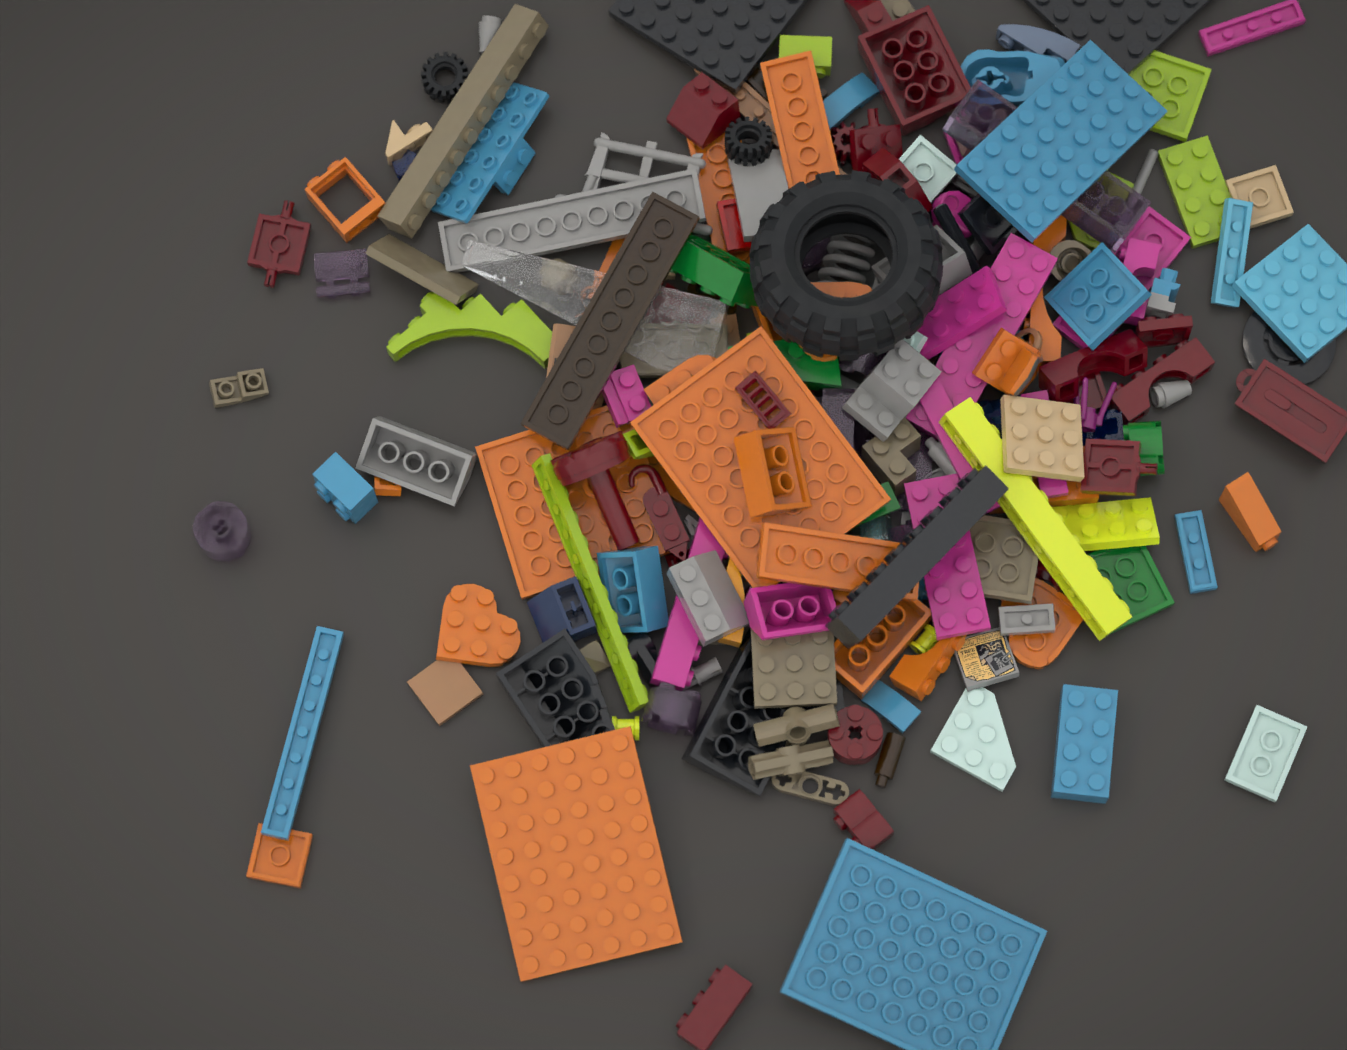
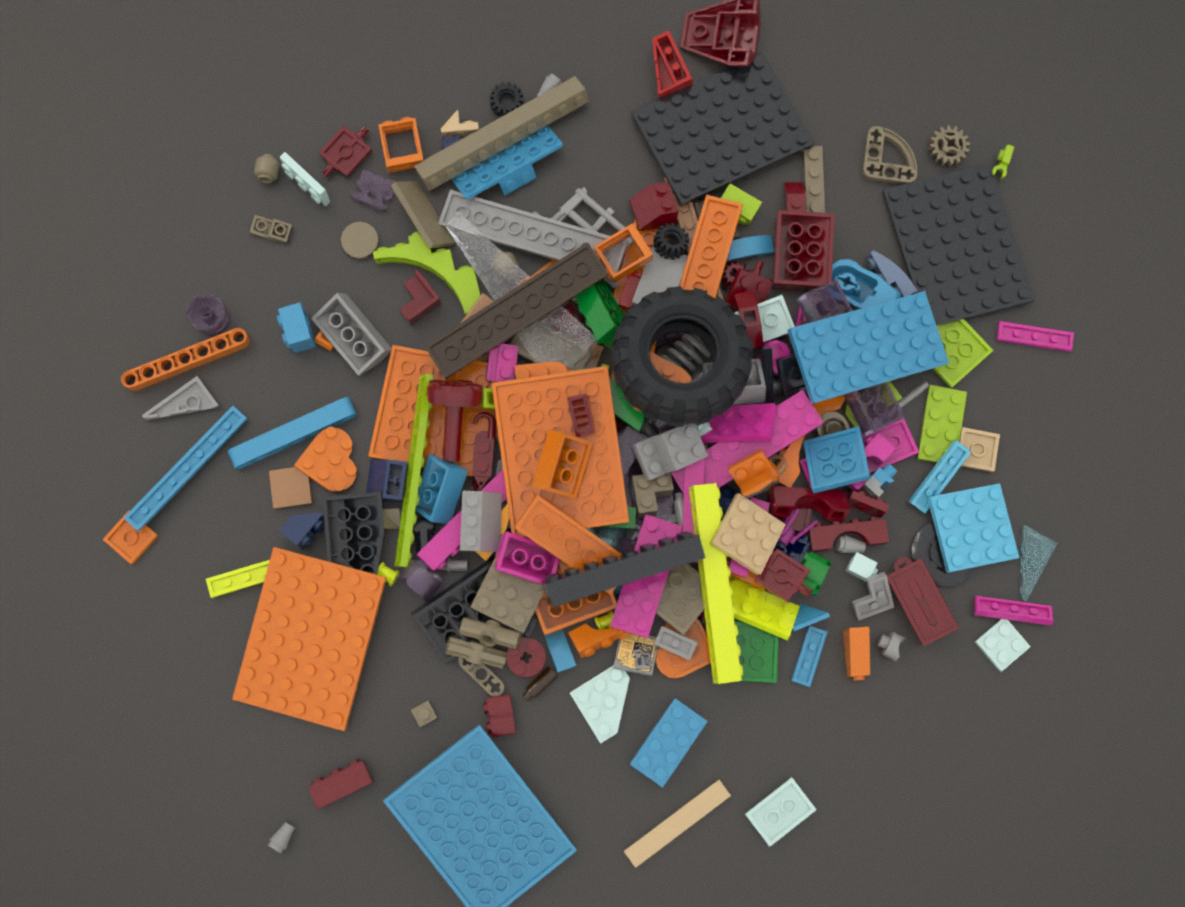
camera: 20 degrees right, 5 degrees up
none -> orange beam [121,328,250,391]
none -> light grey wing [142,376,220,420]
none -> neon yellow plate [206,560,270,598]
none -> dark azure beam [227,397,357,470]
none -> dark tan head [254,154,280,183]
none -> dark blue slope [279,512,325,550]
none -> light aqua plate [280,152,331,207]
none -> dark tan tile [341,222,379,260]
none -> dark red panel [399,269,441,326]
none -> dark tan plate [411,700,438,728]
none -> orange window [594,223,654,283]
none -> tan tile [624,779,731,868]
none -> dark azure slope [791,604,830,632]
none -> light aqua brick [845,552,878,582]
none -> light grey plate [852,572,894,621]
none -> light grey piece [877,631,906,661]

